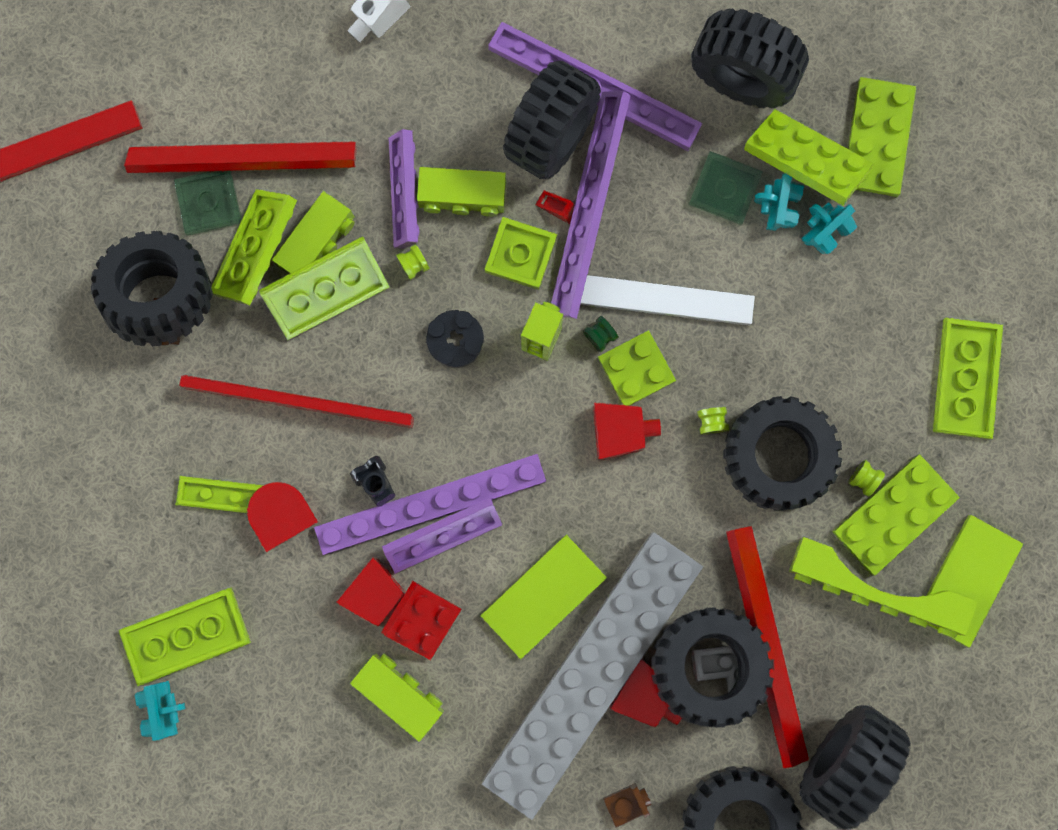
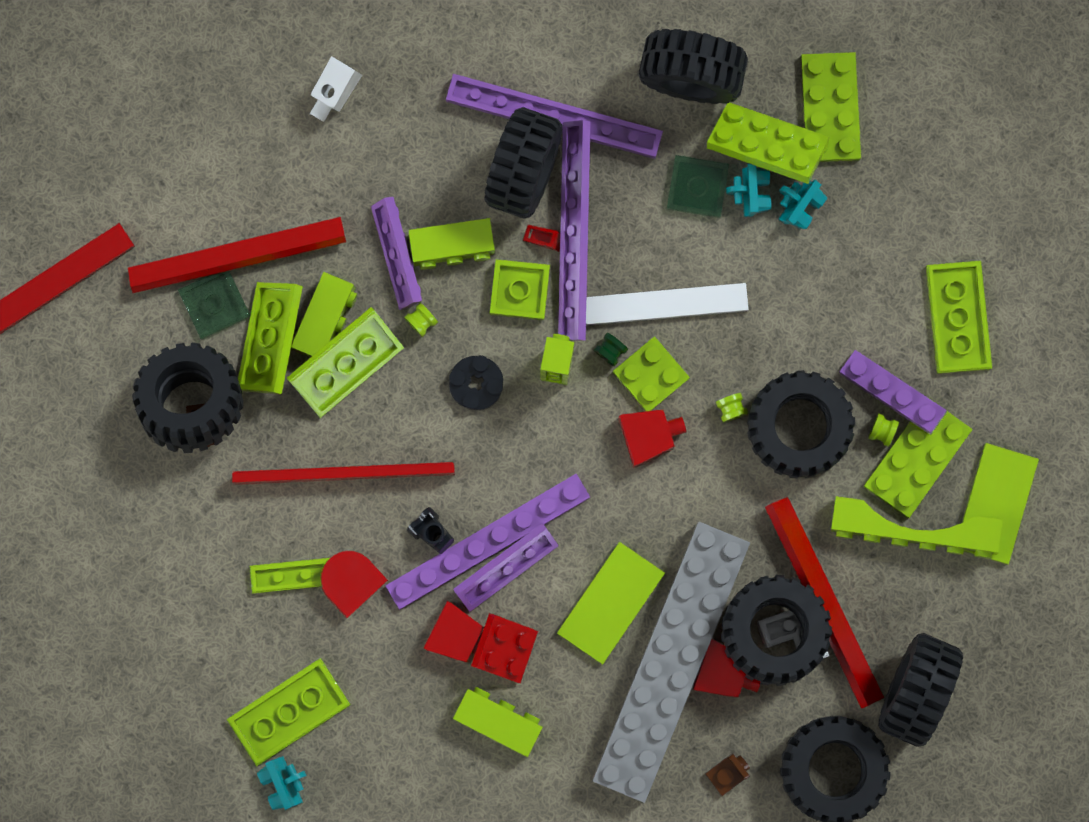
camera: 15 degrees left, 0 degrees up
none -> medium lavender plate [840,350,947,435]

